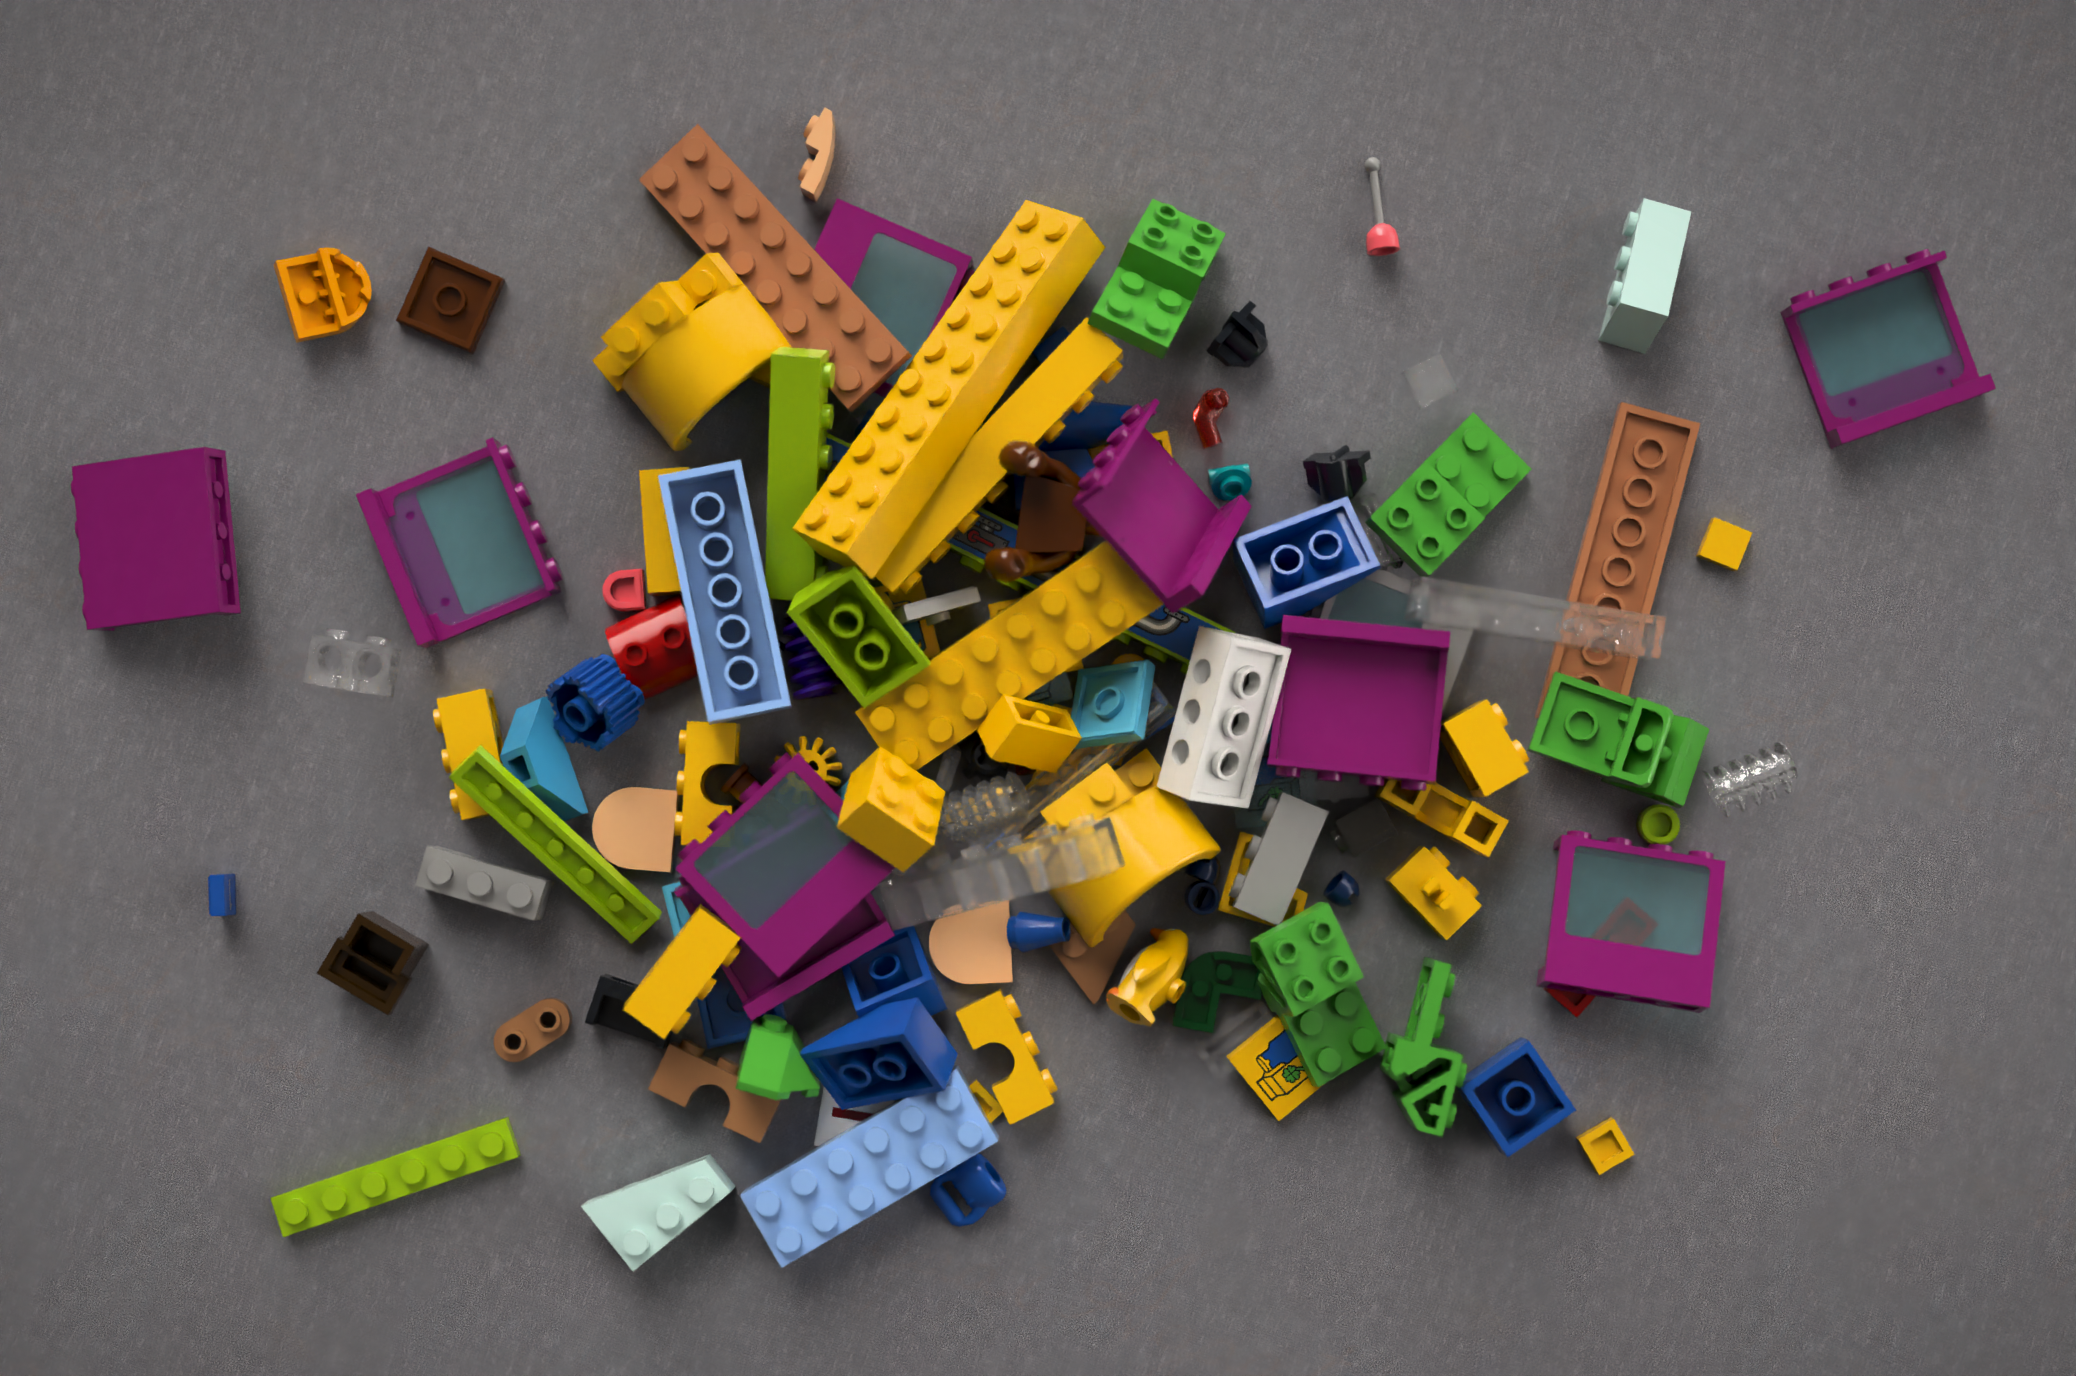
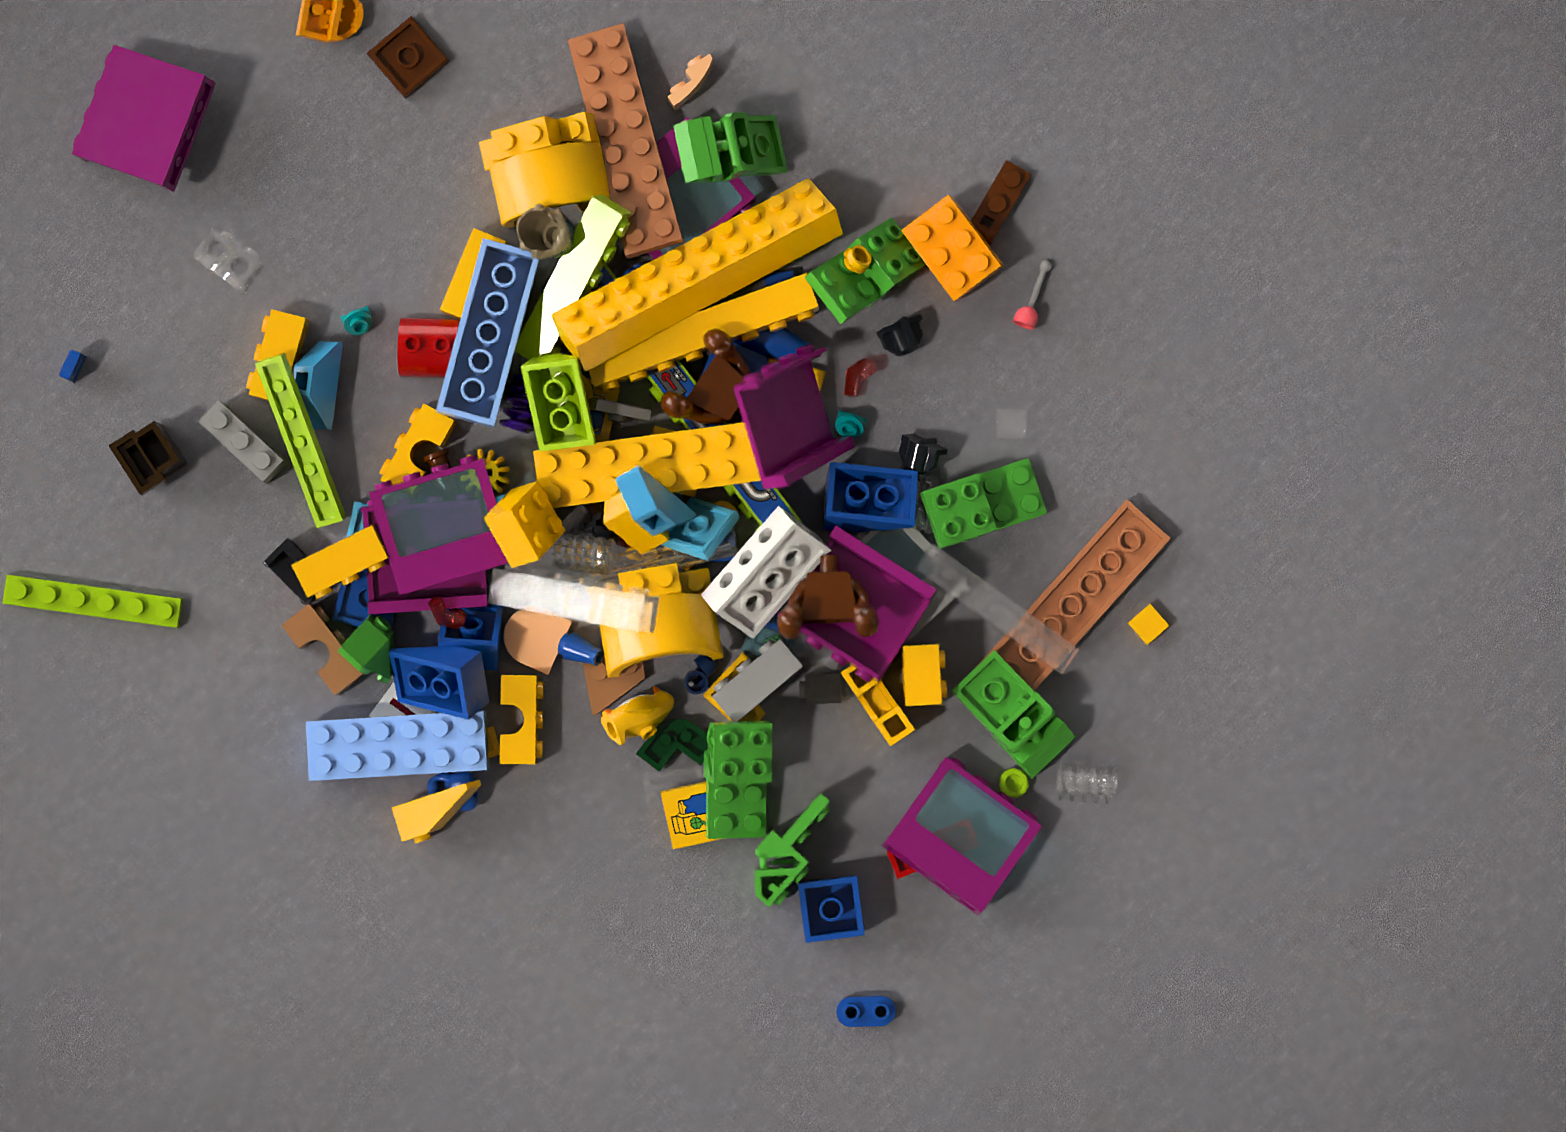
camera: 30 degrees right, 0 degrees up
clear light blue panel [356,437,563,648] -> none
medium nougat plate [494,998,572,1062] -> none
blue brick [545,654,645,752] -> none
light aqua wedge [581,1154,735,1271] -> none
light nougat tile [592,787,679,873] -> none
coral tile [602,569,646,612] -> none
dark blue hinge [1323,870,1359,907] -> none
yellow brick [1384,846,1482,940] -> none
yellow tile [1575,1117,1635,1175] -> none
light aqua wedge [1598,198,1691,354] -> none
clear light blue panel [1780,249,1996,449] -> none
none -> teal plate [340,306,373,335]
none -> yellow slope [392,779,481,844]
none -> clear red arm [428,597,466,629]
none -> dark tan hair [517,204,574,259]
none -> dark azure slope [616,466,696,536]
none -> bright green piece [673,112,788,183]
none -> reddish brown torso [778,555,879,639]
none -> blue plate [836,995,896,1027]
none -> yellow plate [844,245,872,274]
none -> light orange brick [901,195,1004,301]
none -> reddish brown plate [971,160,1032,245]

